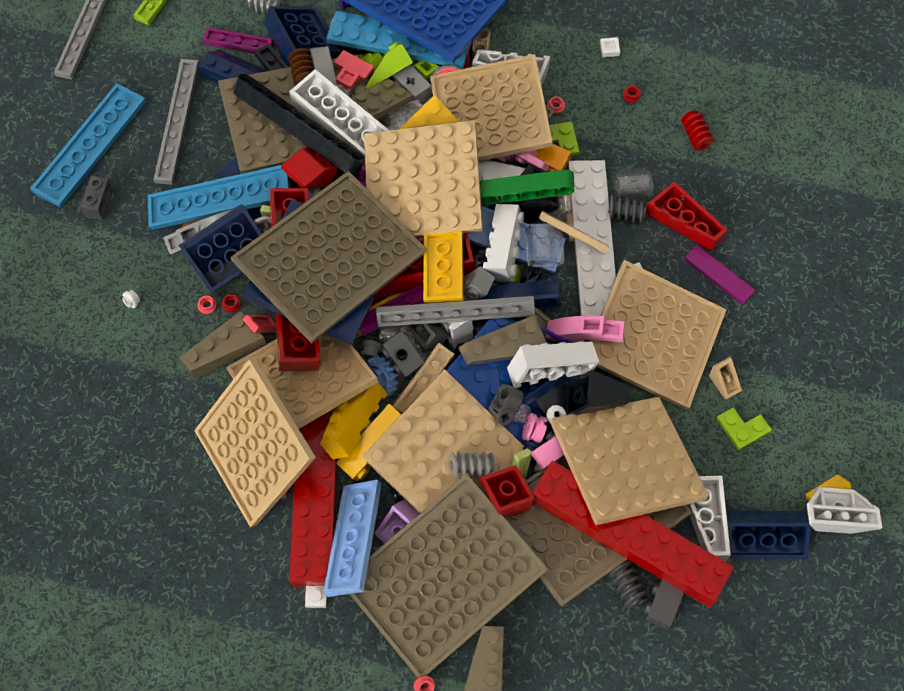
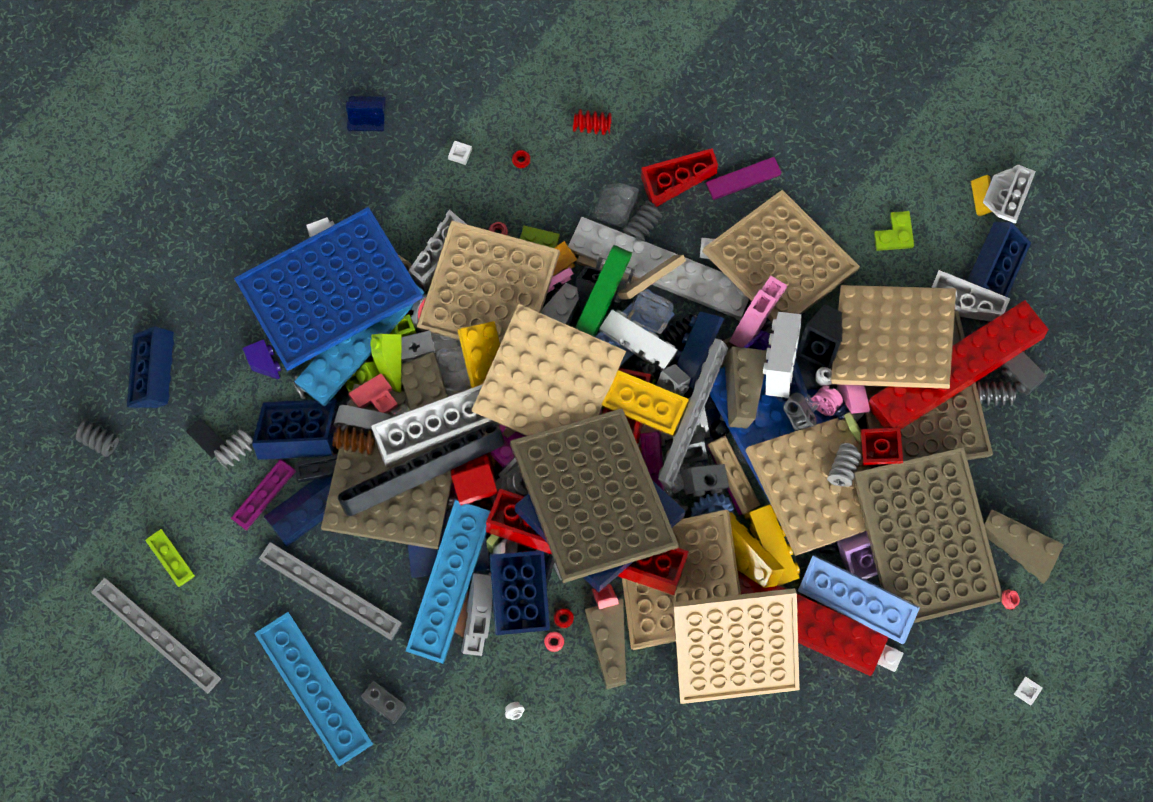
camera: 65 degrees left, 5 degrees up
tan slope [709,357,742,399] -> none

